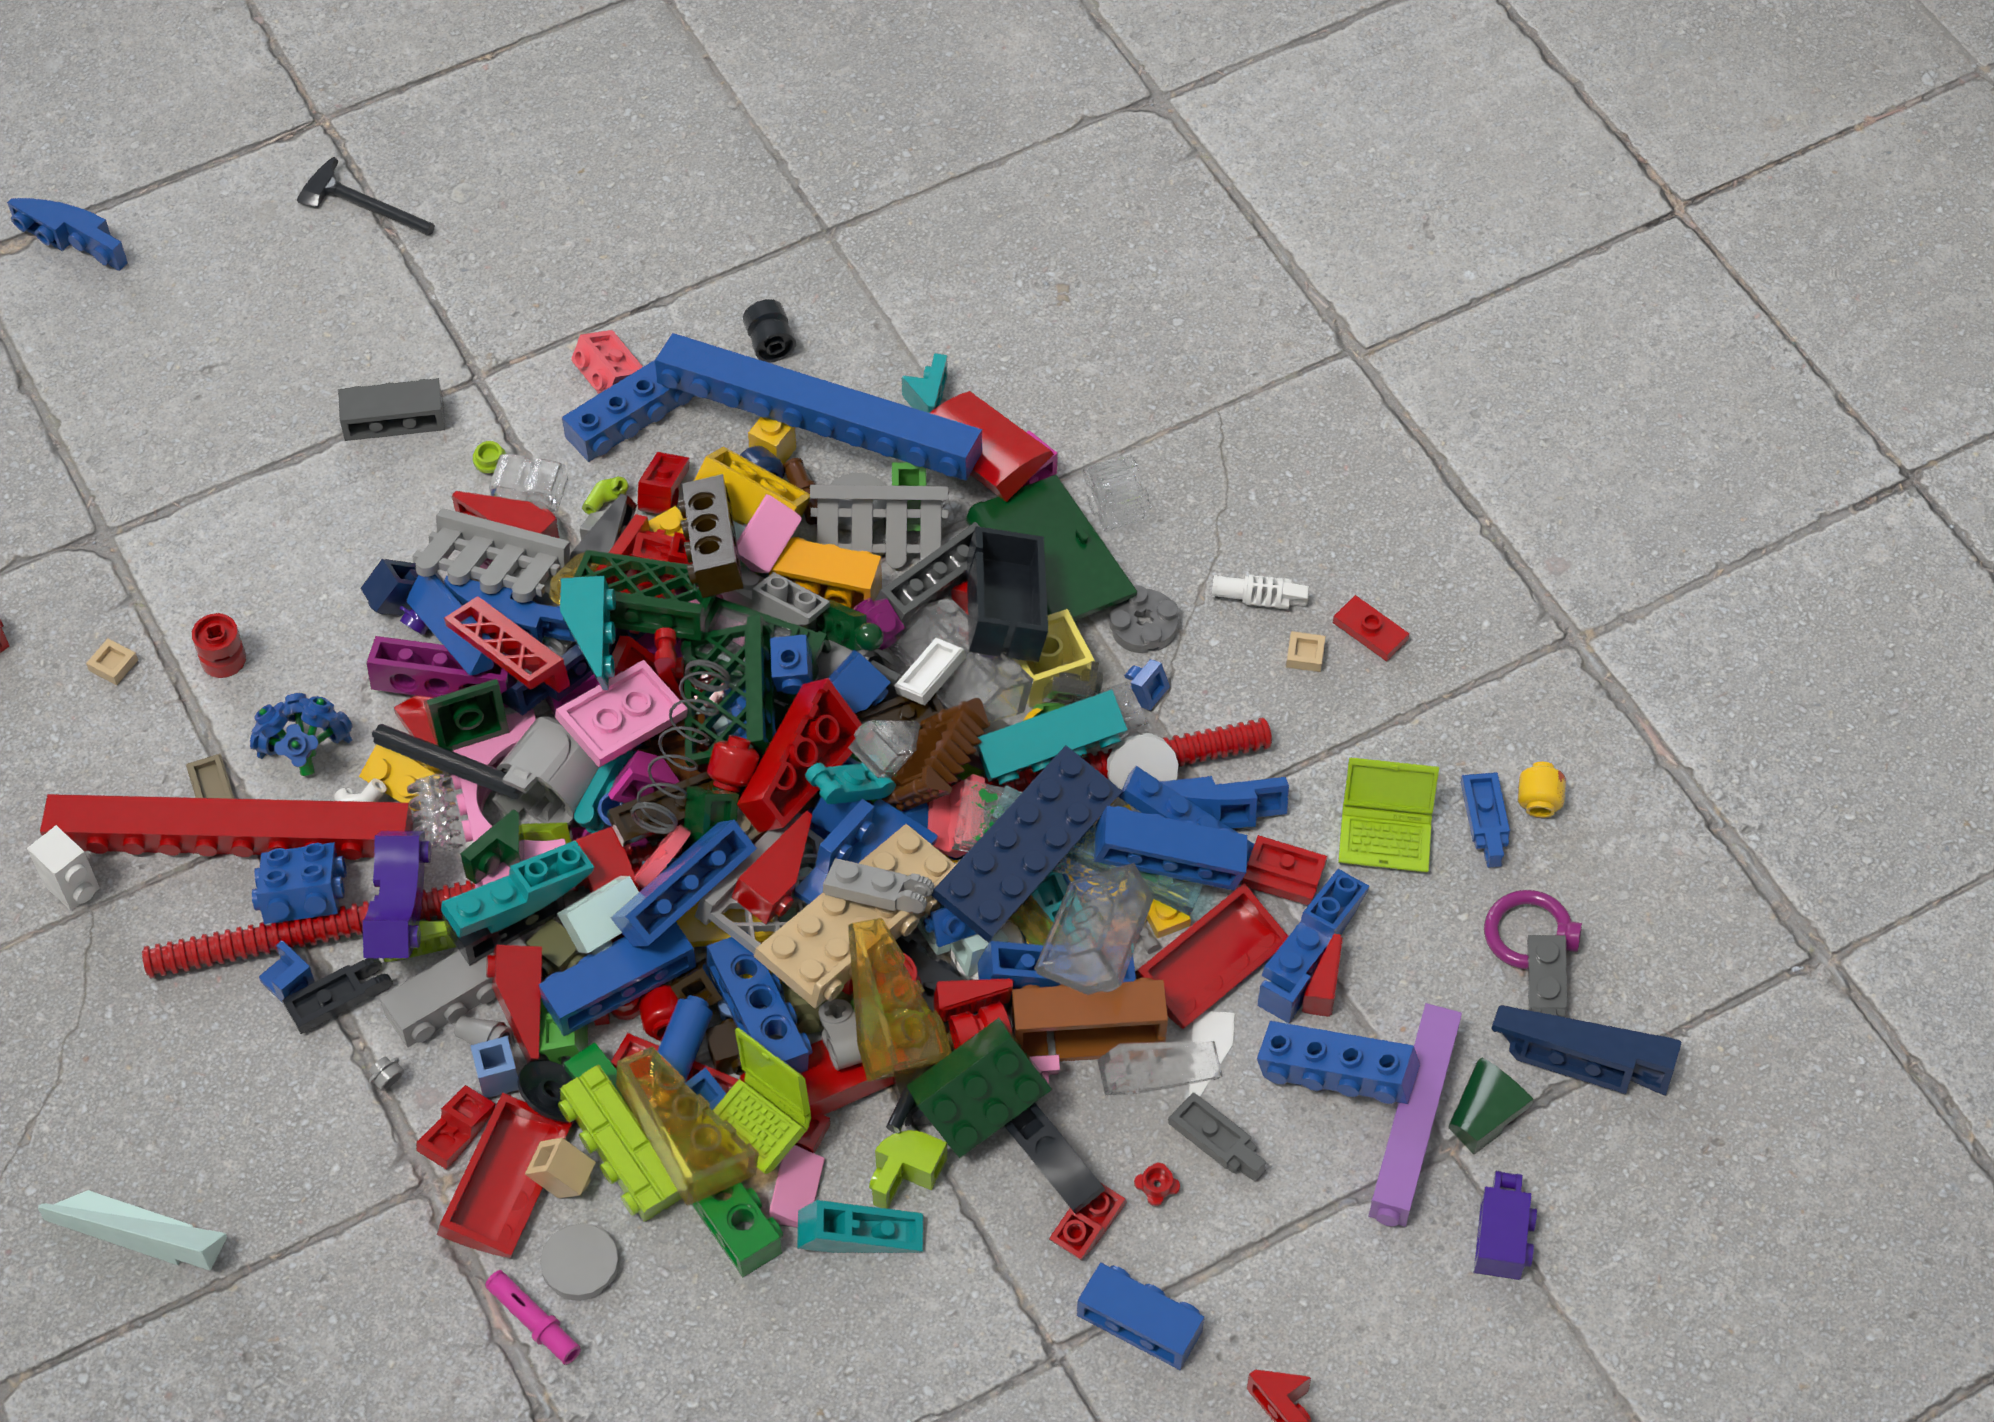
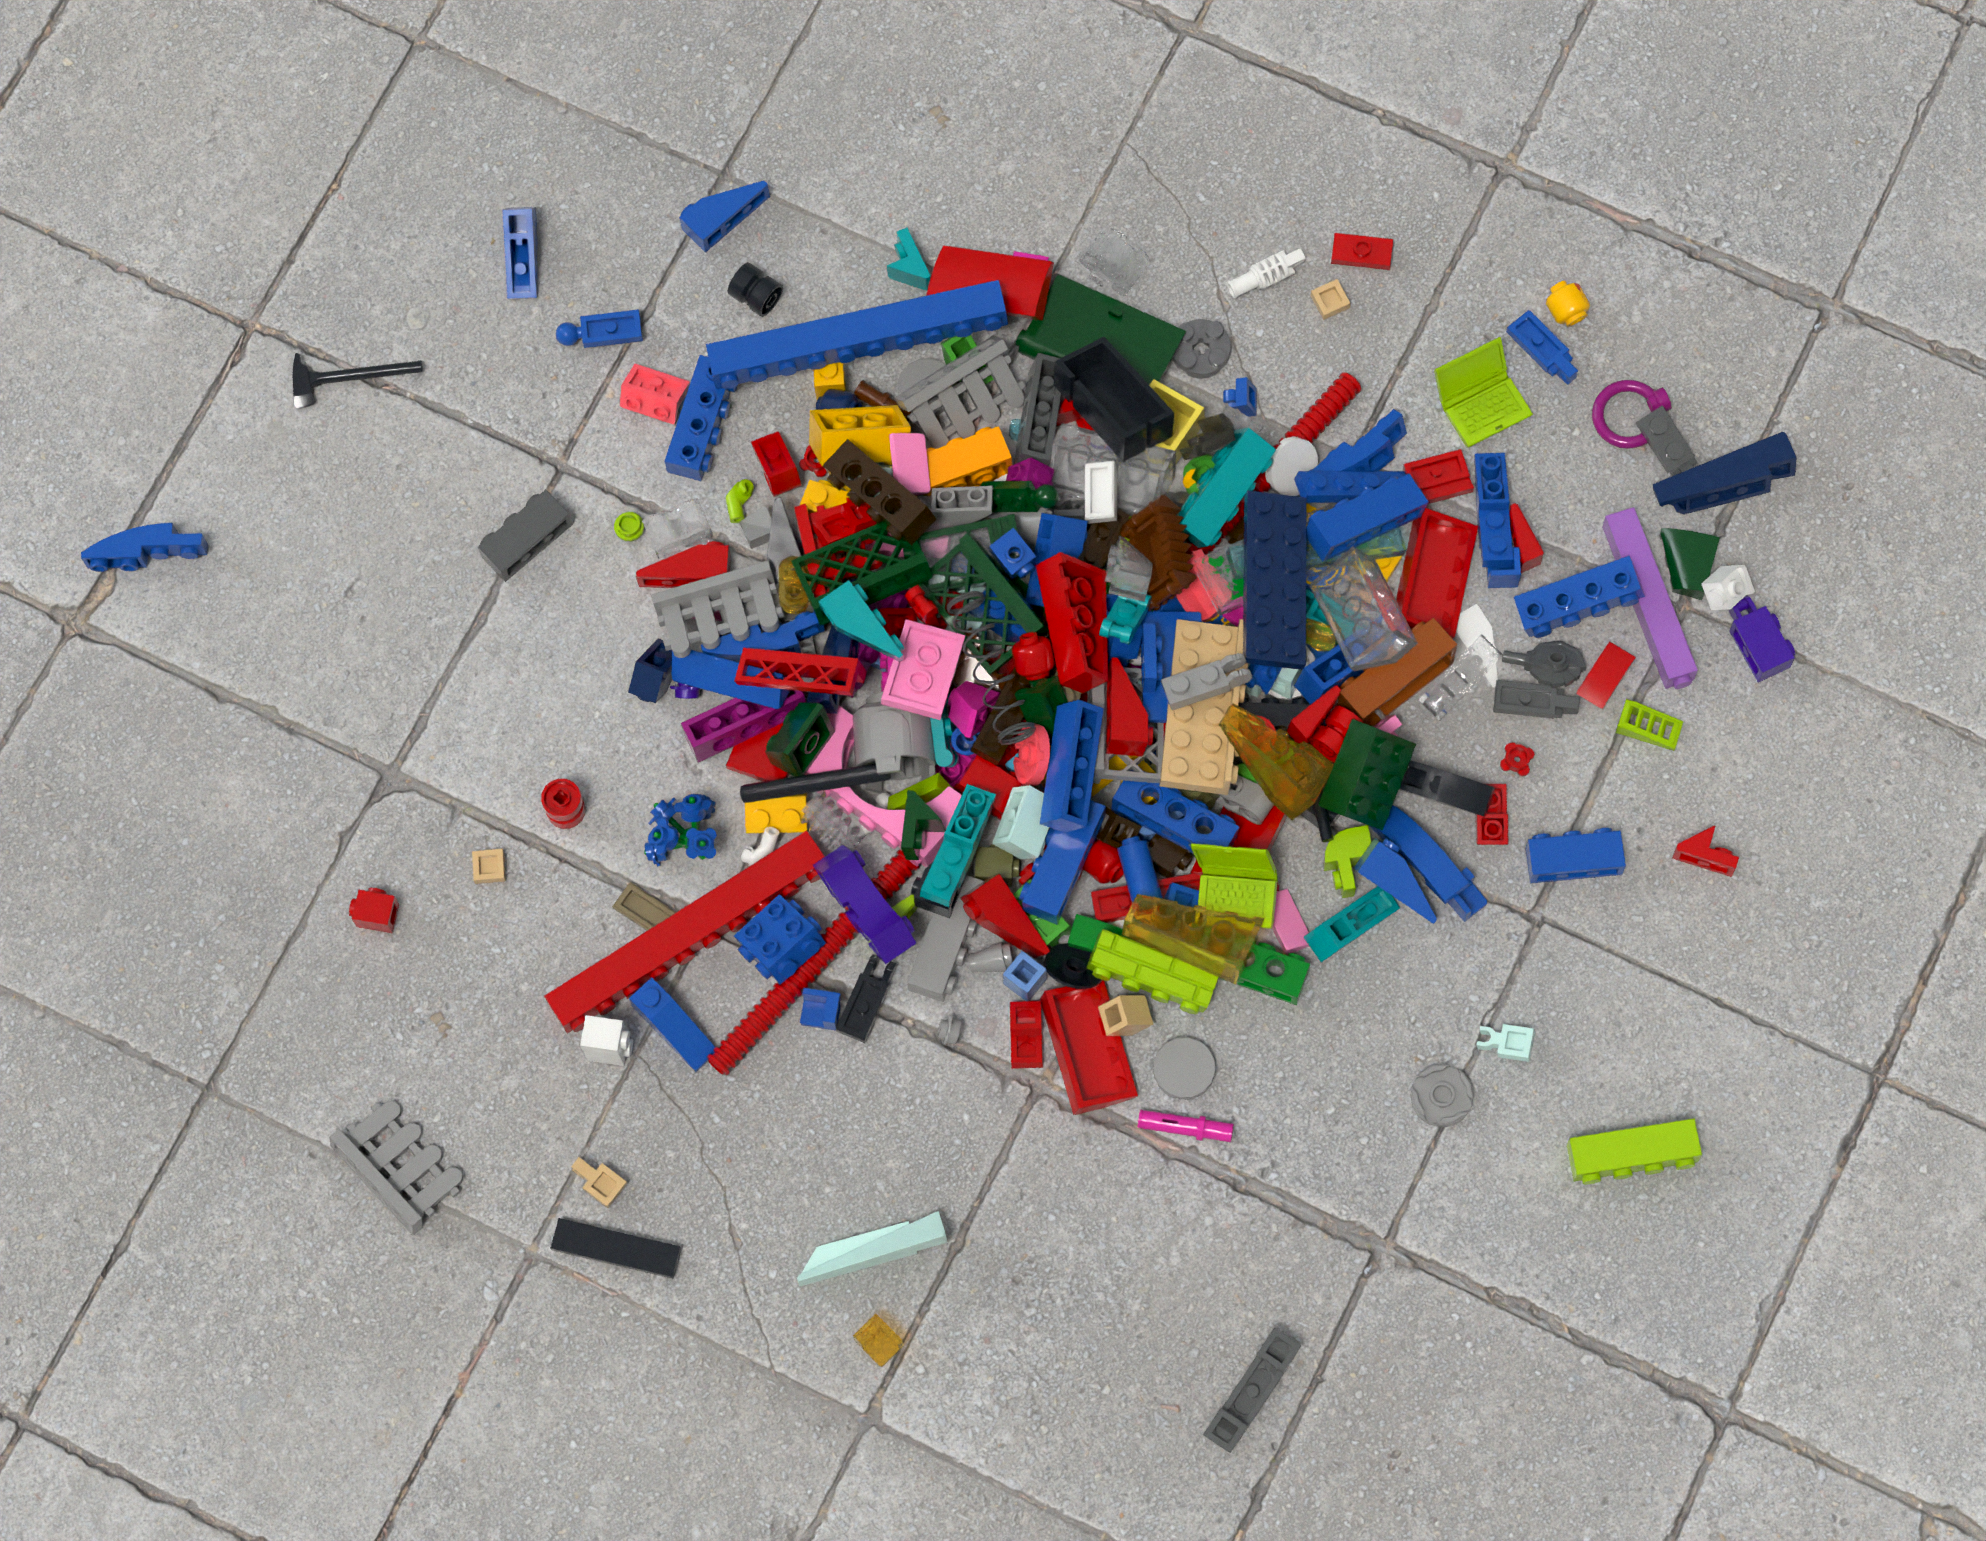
camera: 30 degrees left, 15 degrees up
none -> slope [502,207,538,299]
none -> blue plate [555,309,643,348]
none -> blue slope [629,977,715,1072]
none -> blue slope [679,181,770,253]
none -> clear yellow panel [853,1314,904,1367]
none -> blue slope [1354,838,1437,924]
none -> blue slope [1368,805,1469,904]
none -> blue panel [1448,867,1487,922]
none -> dark grey piece [1502,641,1586,688]
none -> red slope [1576,641,1636,709]
none -> lime slope [1615,699,1683,751]
none -> white brick [1701,565,1755,610]

